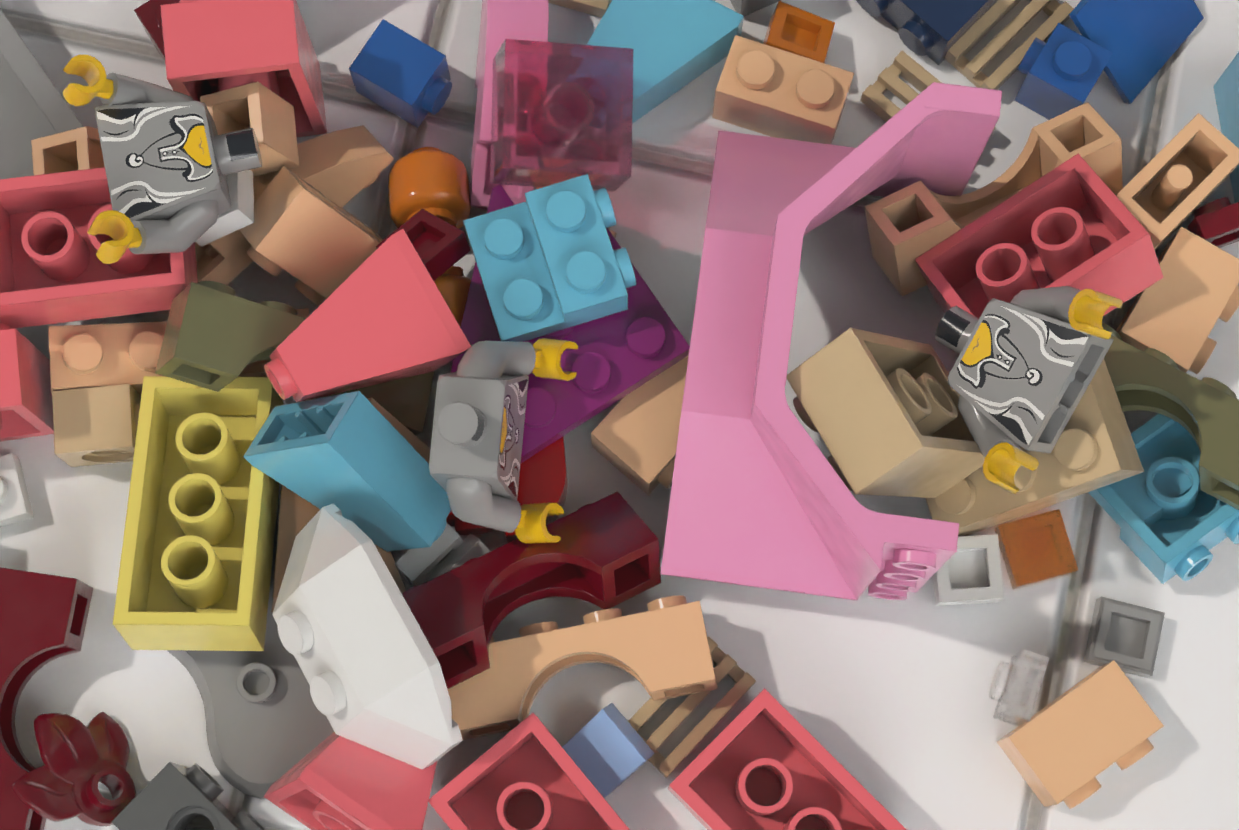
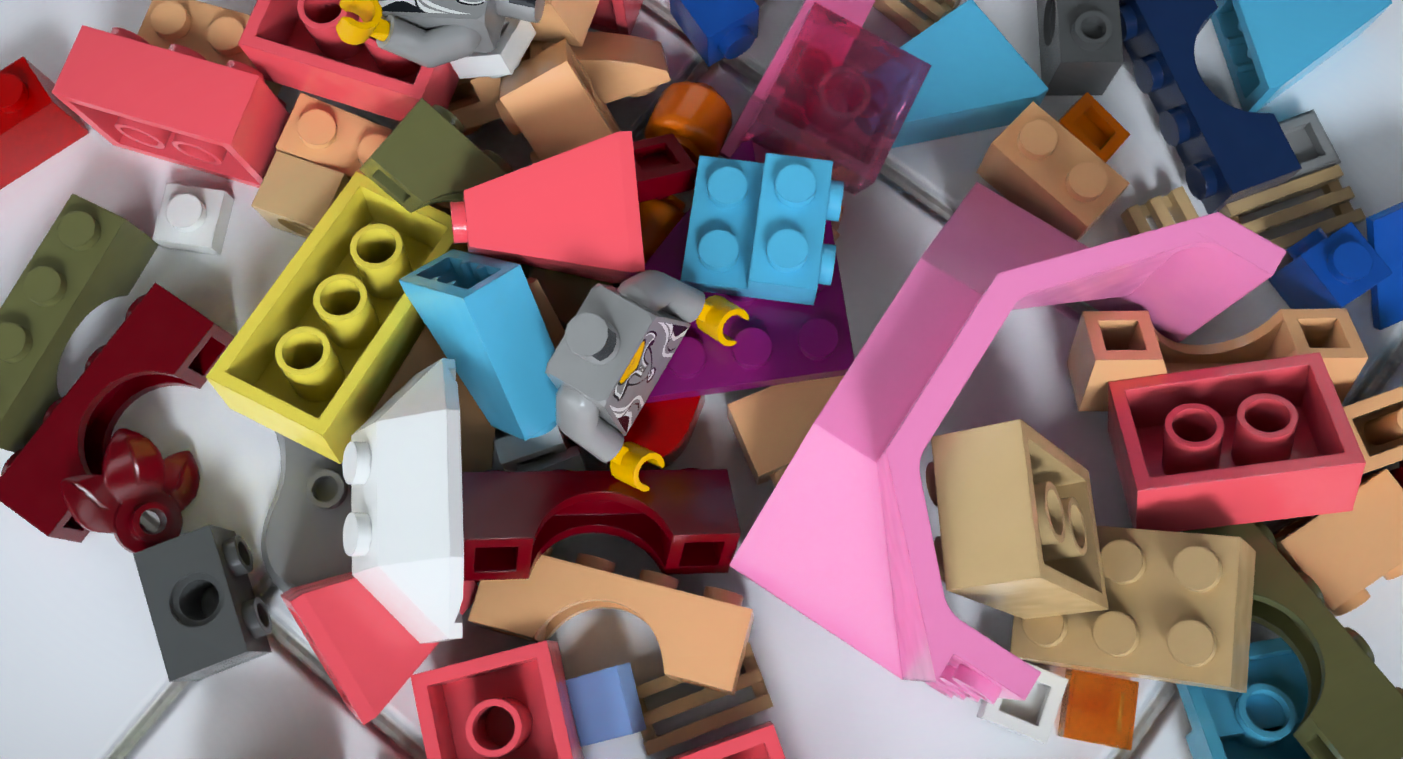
camera: 30 degrees right, 0 degrees up
light grey torso [935,286,1123,494] -> none

